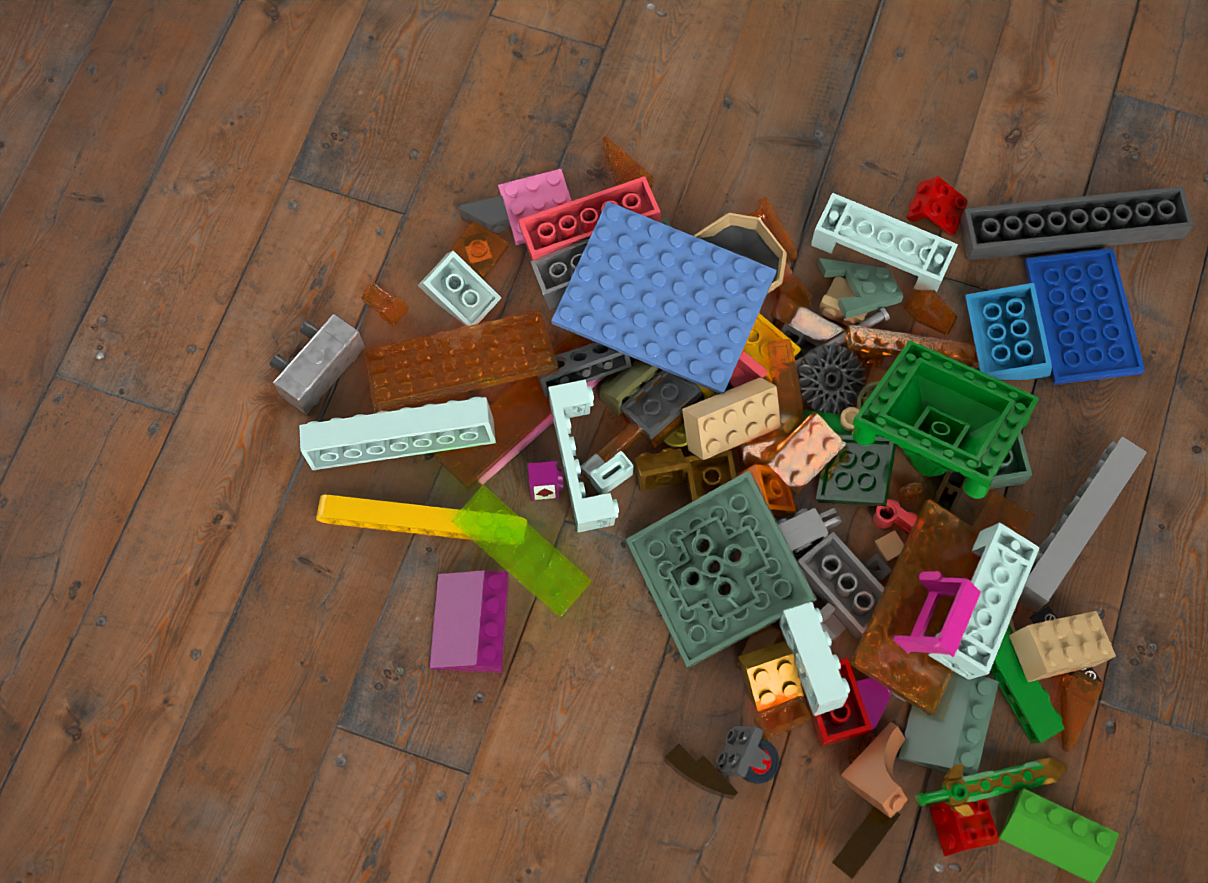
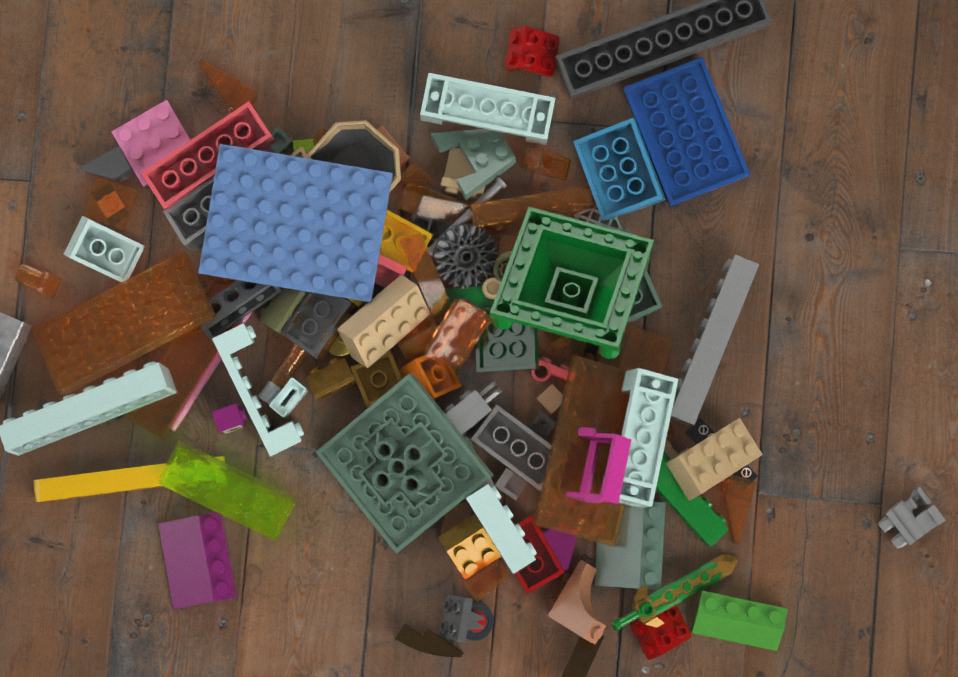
camera: 15 degrees left, 15 degrees up
clear orange piece [746,197,798,263] -> none

